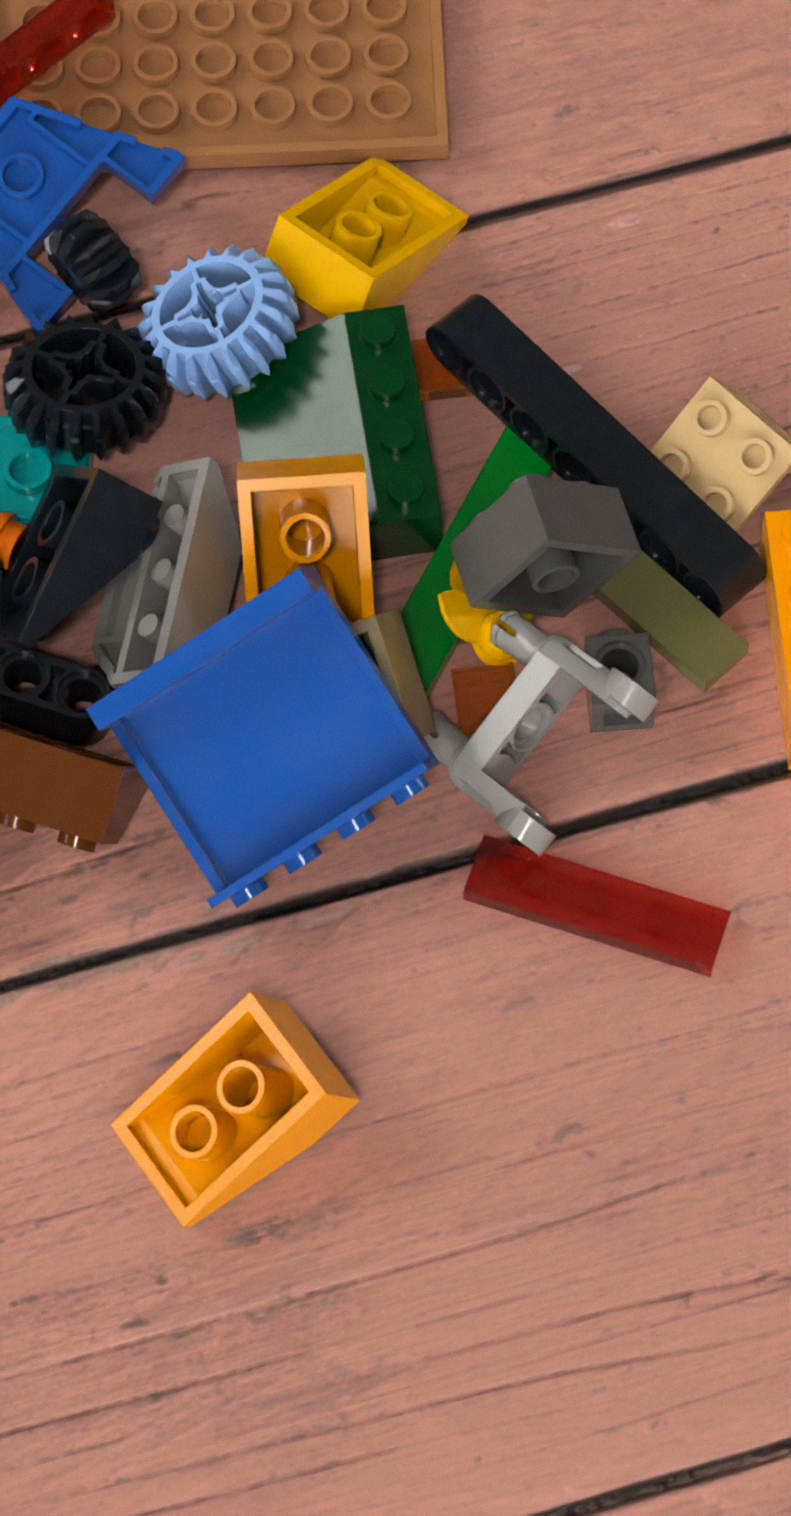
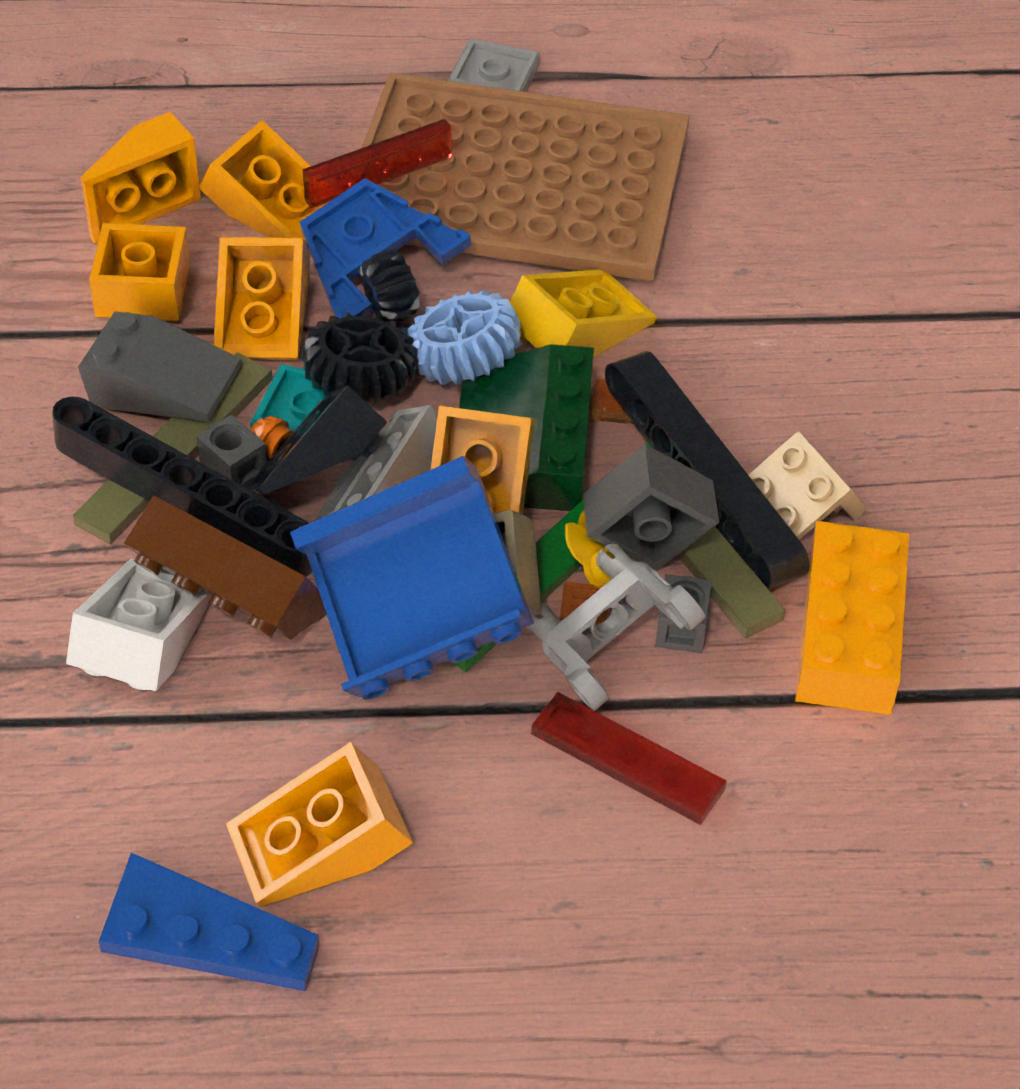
camera: 10 degrees right, 15 degrees down
none -> blue wing [99,853,319,991]

